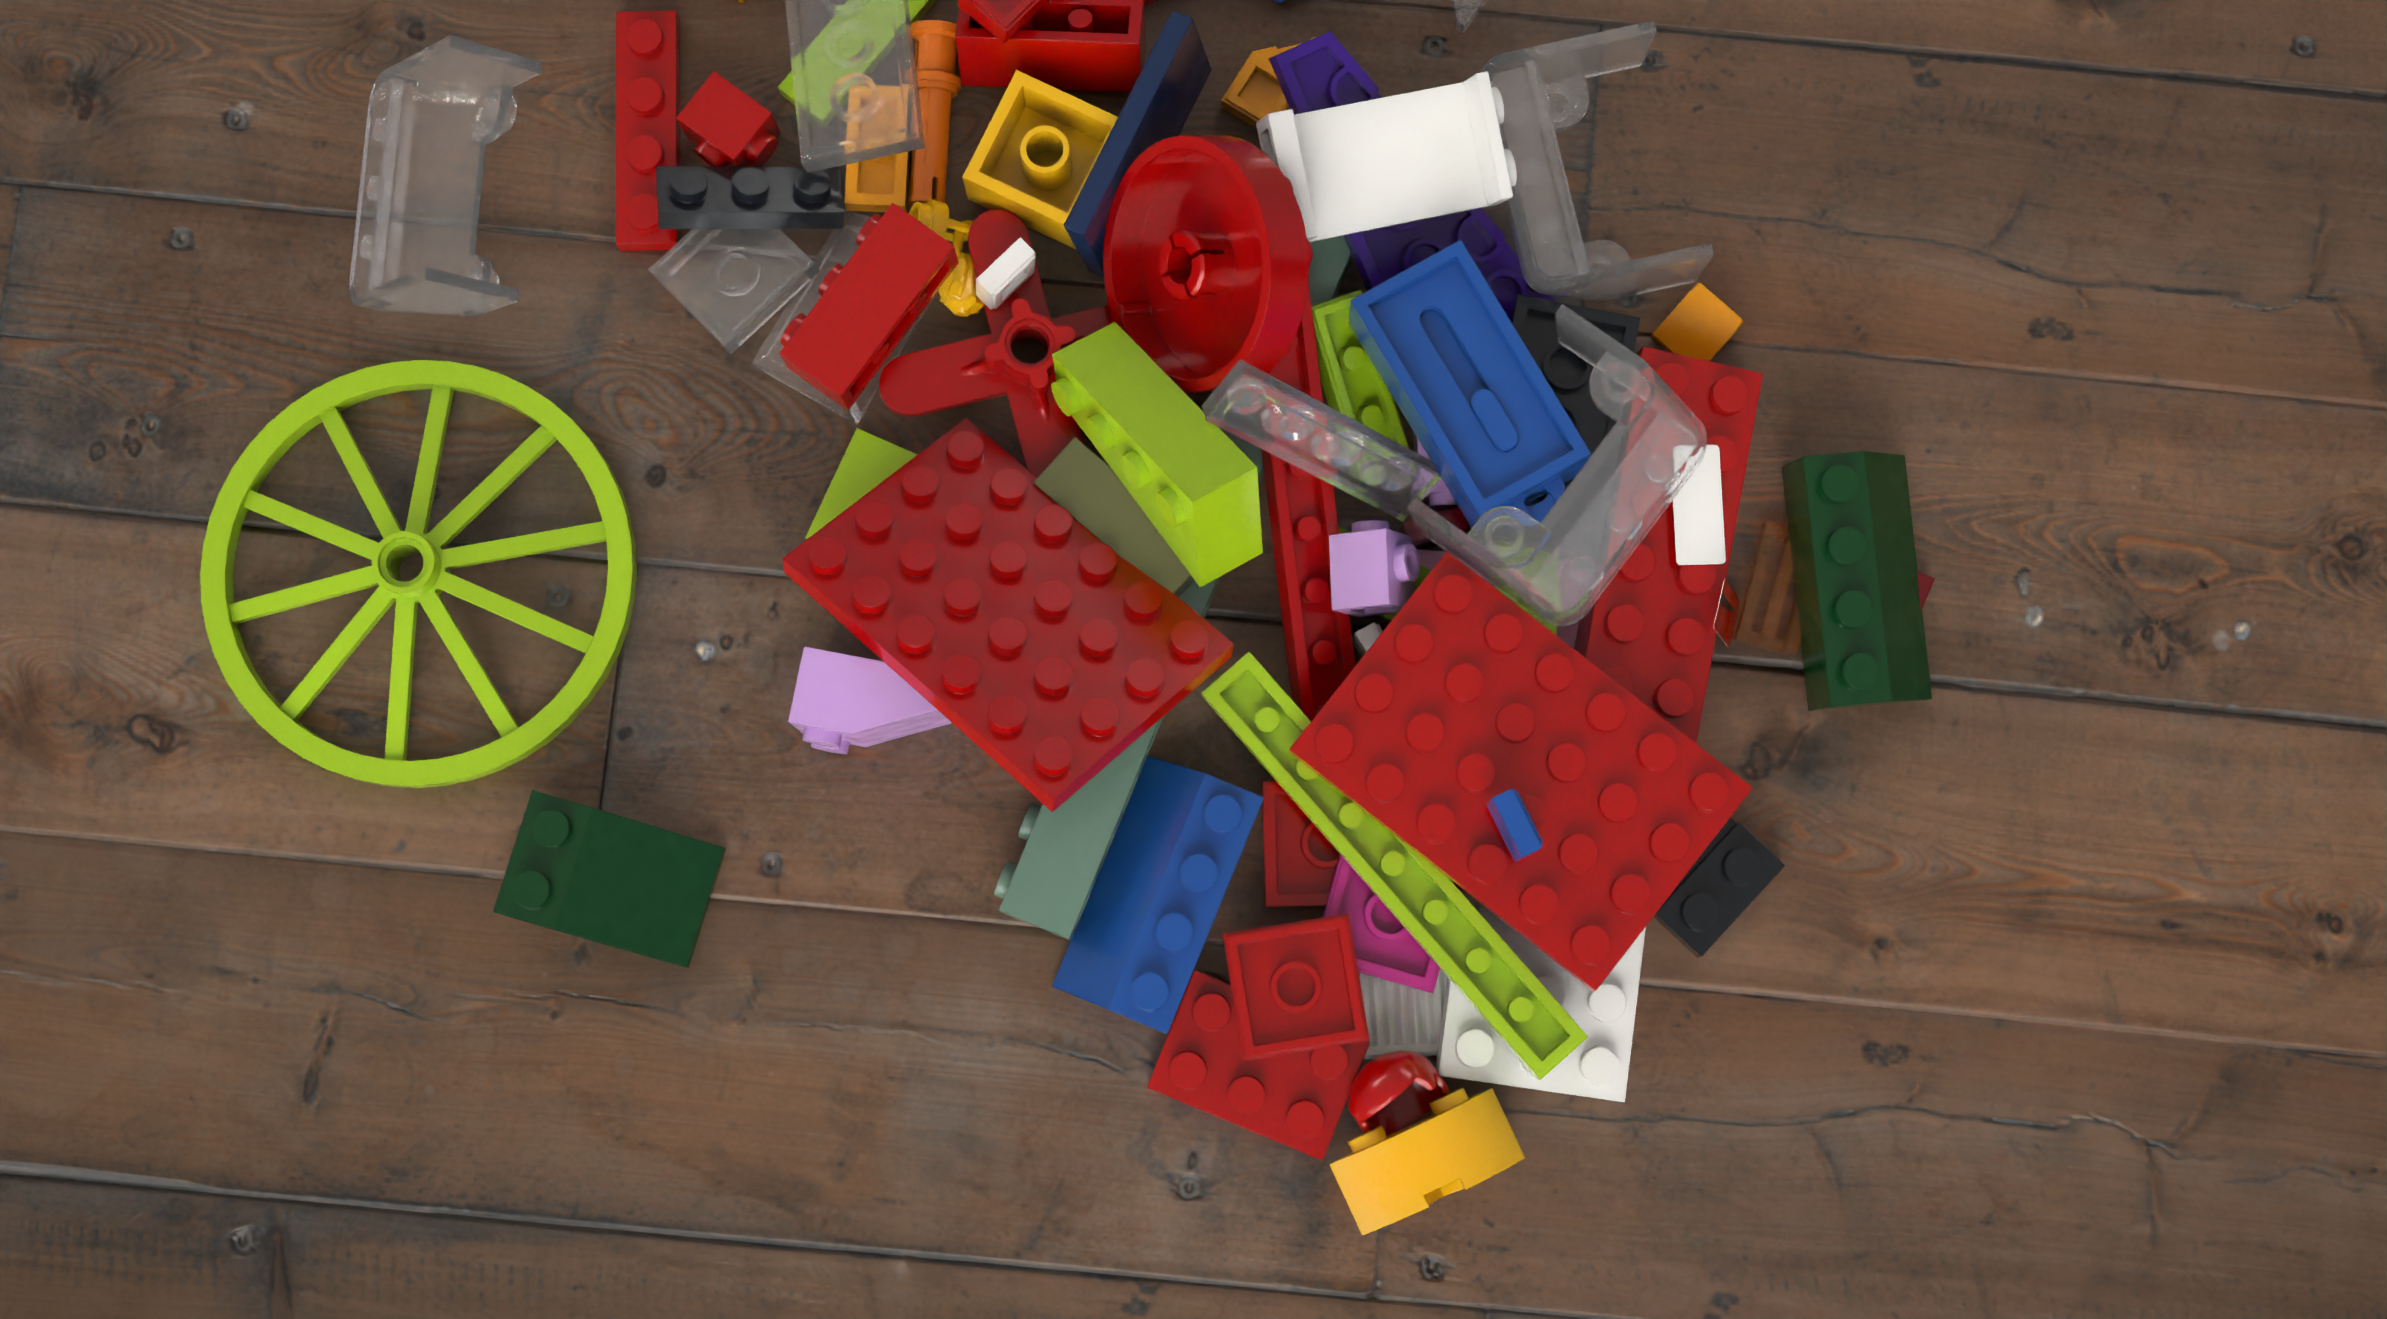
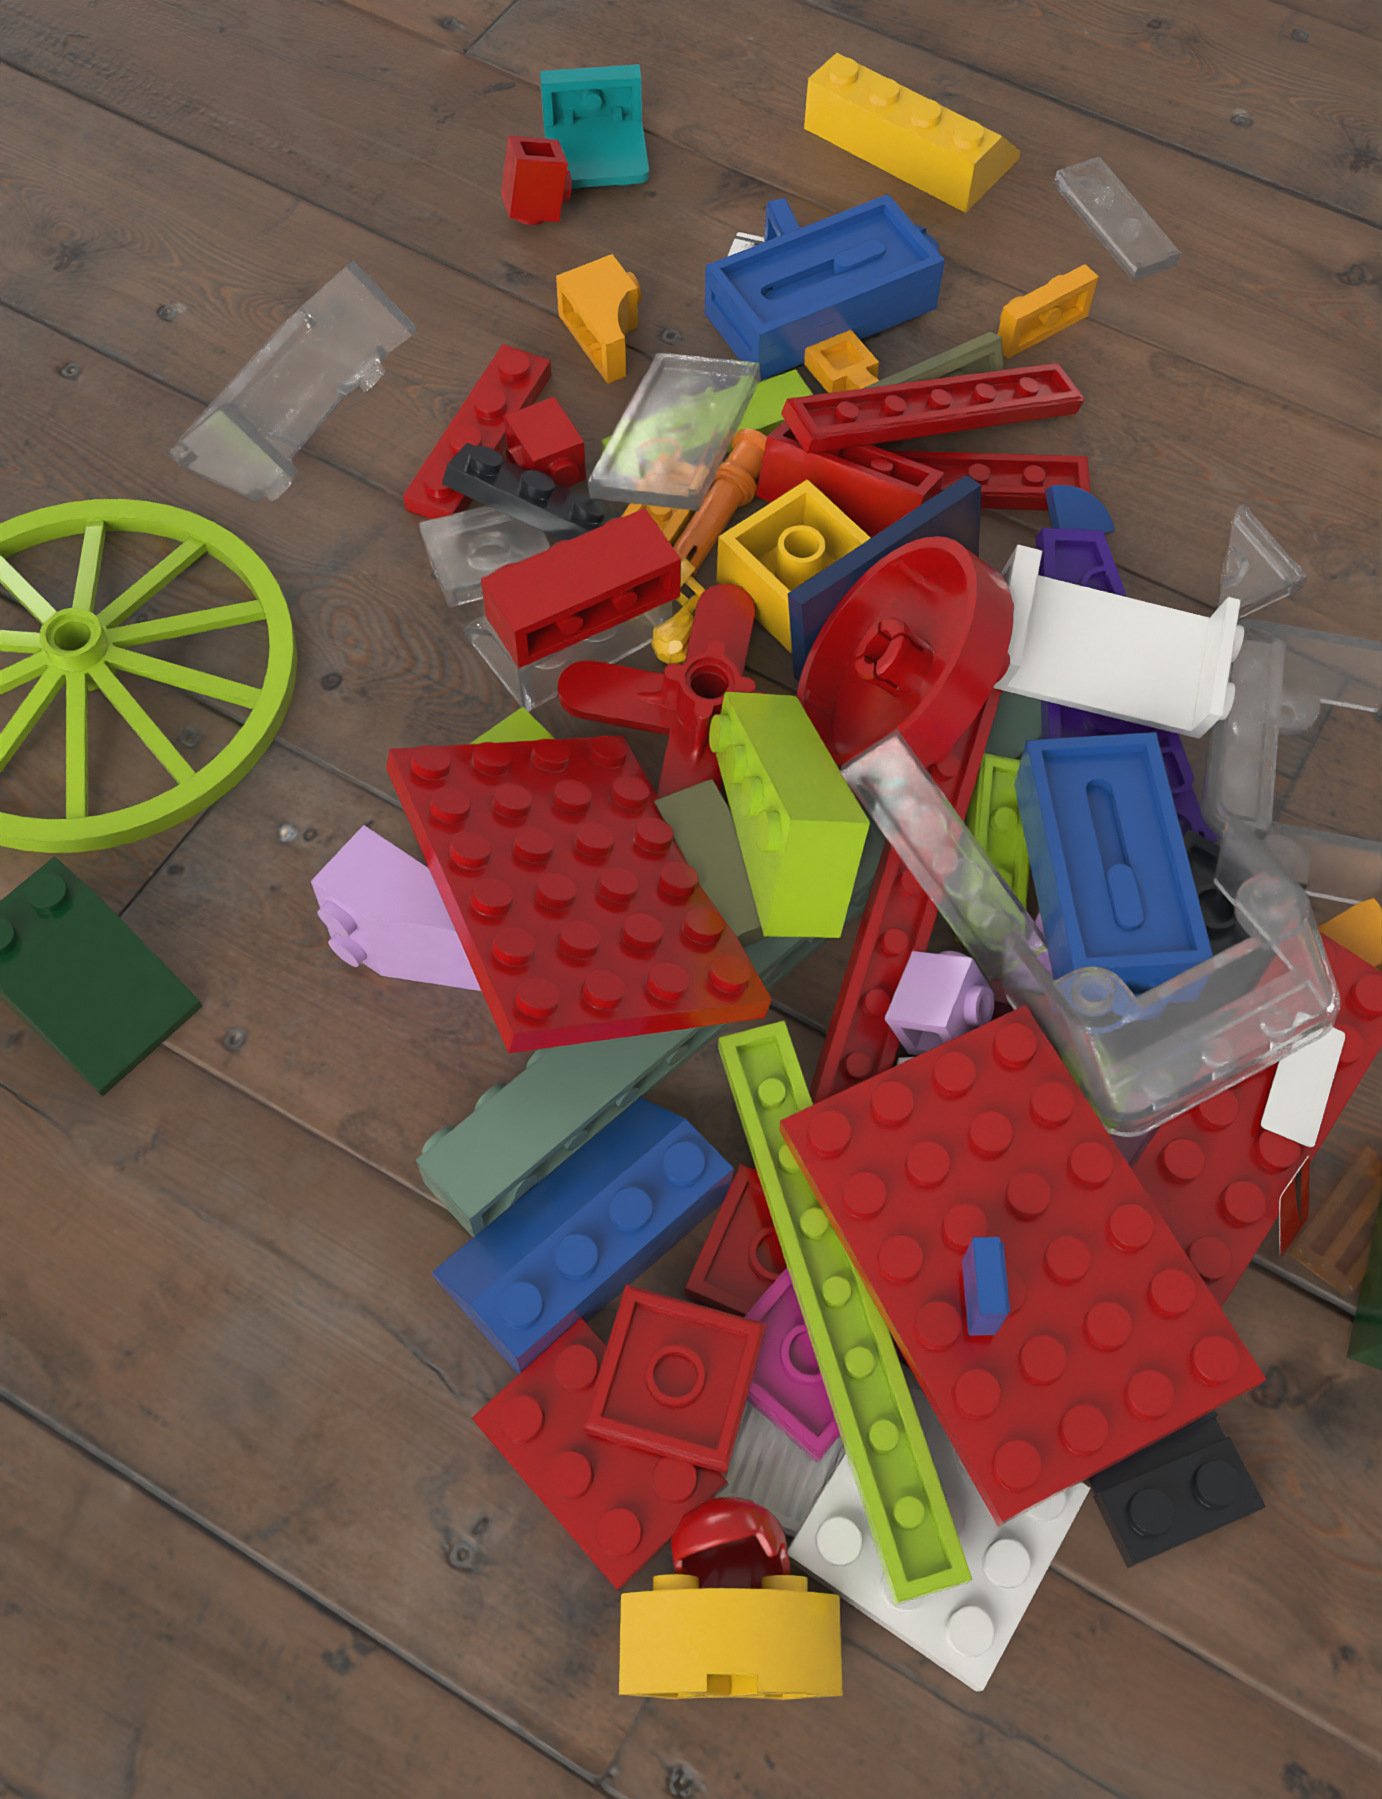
camera: 25 degrees right, 20 degrees down
white tile [976,237,1036,310] -> none

